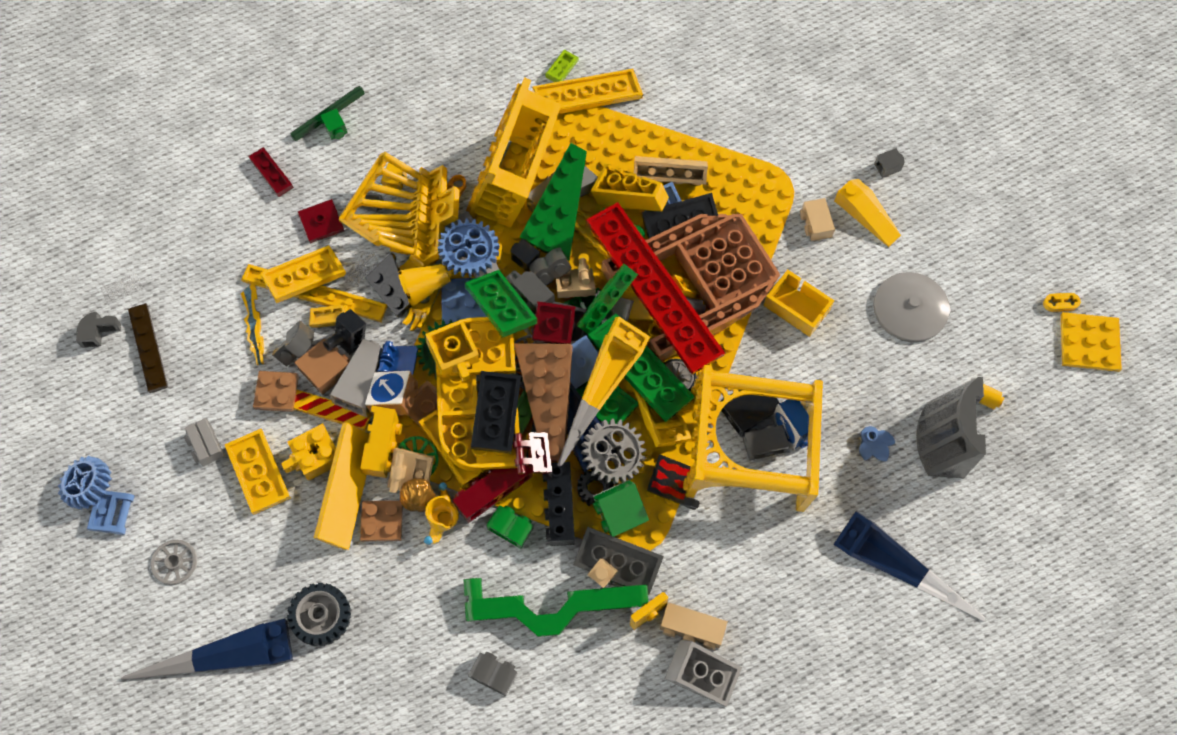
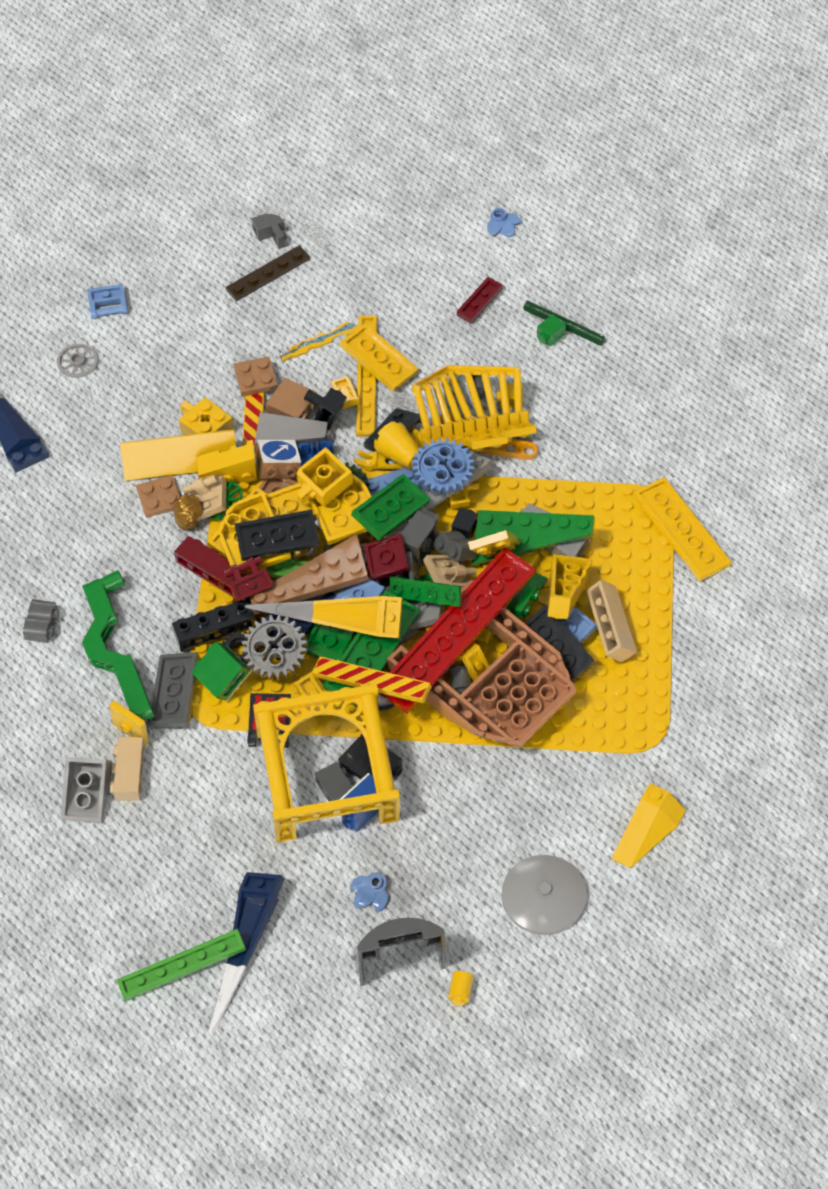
camera: 75 degrees right, 10 degrees down
medium blue gear [58,456,112,510] -> none
light grey brick [184,418,225,467] -> none
yellow plate [224,429,291,515] -> none
dark grey brick [272,321,314,367] -> none
wheel [287,583,351,646] -> none
dark red plate [297,199,345,244] -> none
yellow piece [424,482,459,545] -> none
yellow plate [466,77,562,228] -> none
green brick [486,505,534,549] -> none
lime plate [545,50,579,82] -> none
tan brick [588,558,618,588] -> none
yellow piece [763,269,835,337] -> none
tan brick [800,198,835,241] -> none
dark grey brick [874,148,905,178] -> none
yellow beam [1043,293,1081,312] -> none
yellow plate [1061,312,1122,372] -> none
none -> bright green plate [116,929,246,1001]
none -> yellow tile [312,657,431,704]
none -> yellow plate [468,531,520,557]
none -> medium blue plate [487,208,521,237]

